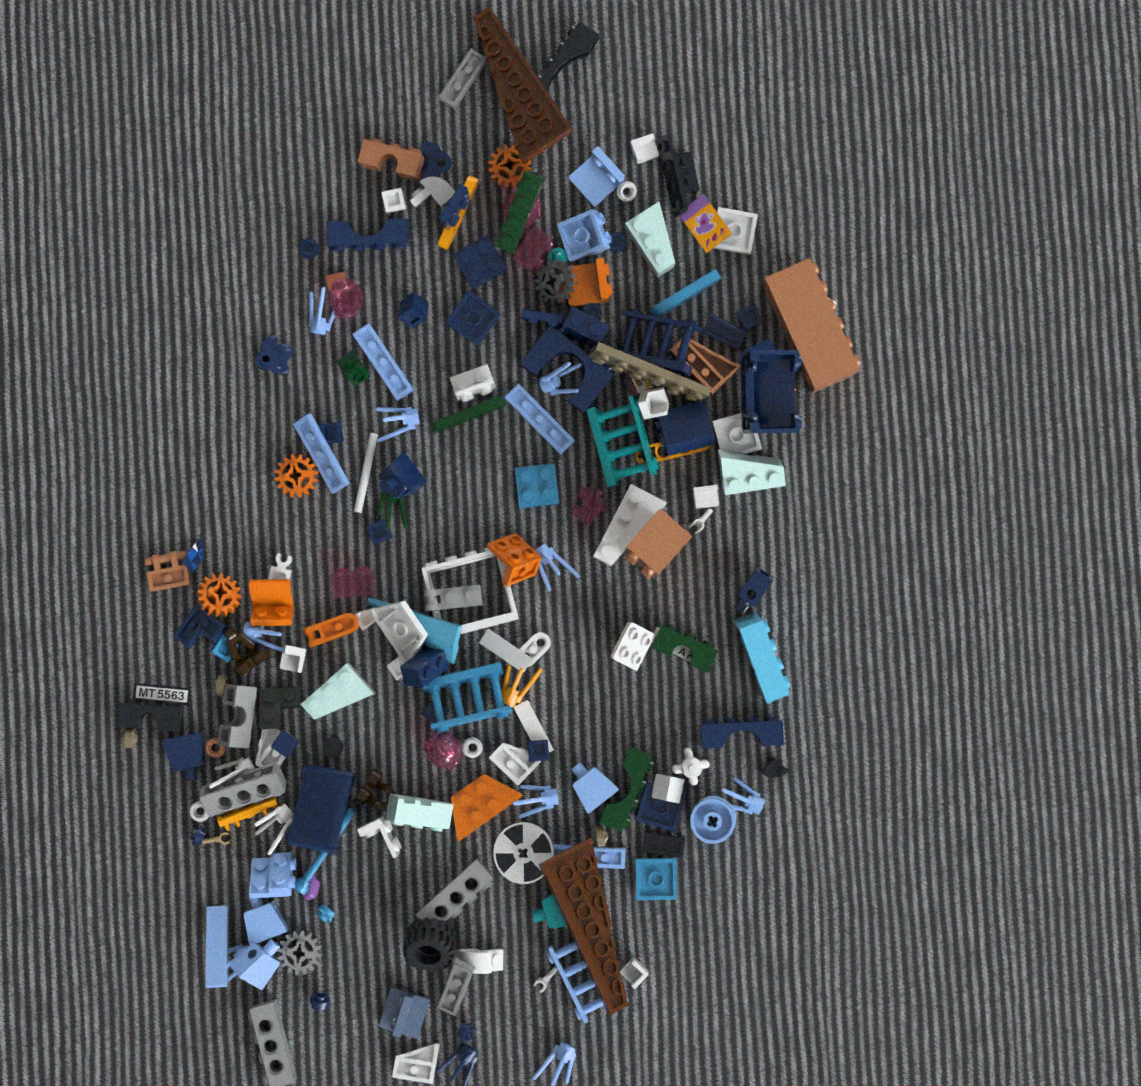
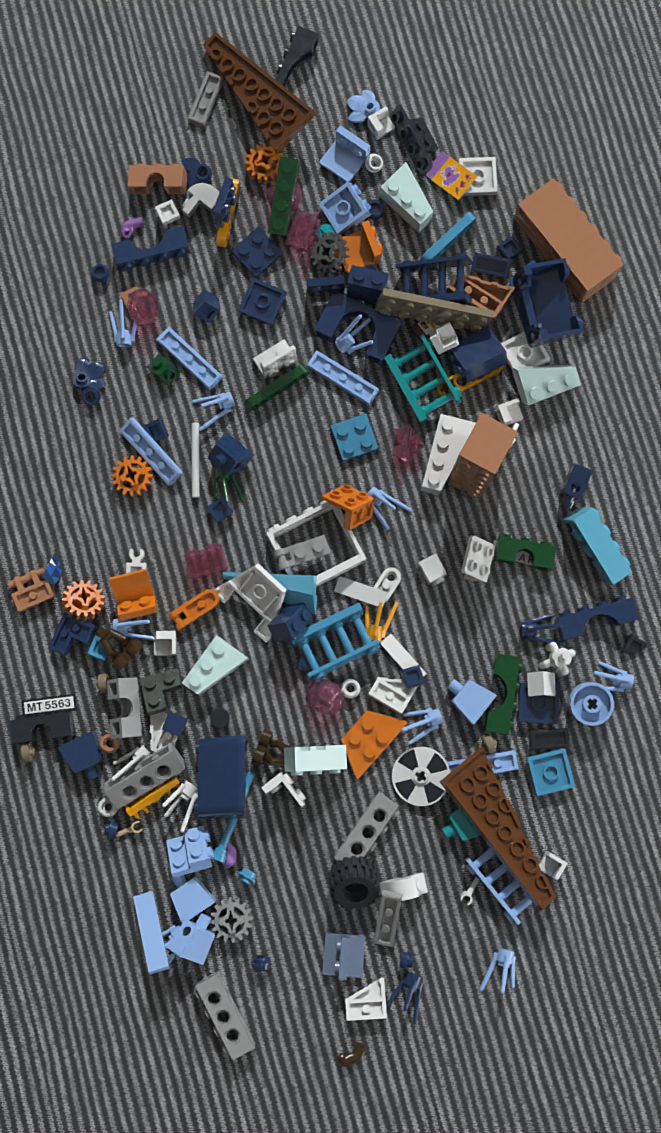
camera: 20 degrees left, 5 degrees down
none -> dark blue plate [82,387,101,406]
none -> medium lavender arm [120,217,144,239]
none -> light blue plate [347,90,380,123]
none -> white brick [418,554,447,585]
none -> dark blue plant [521,614,565,646]

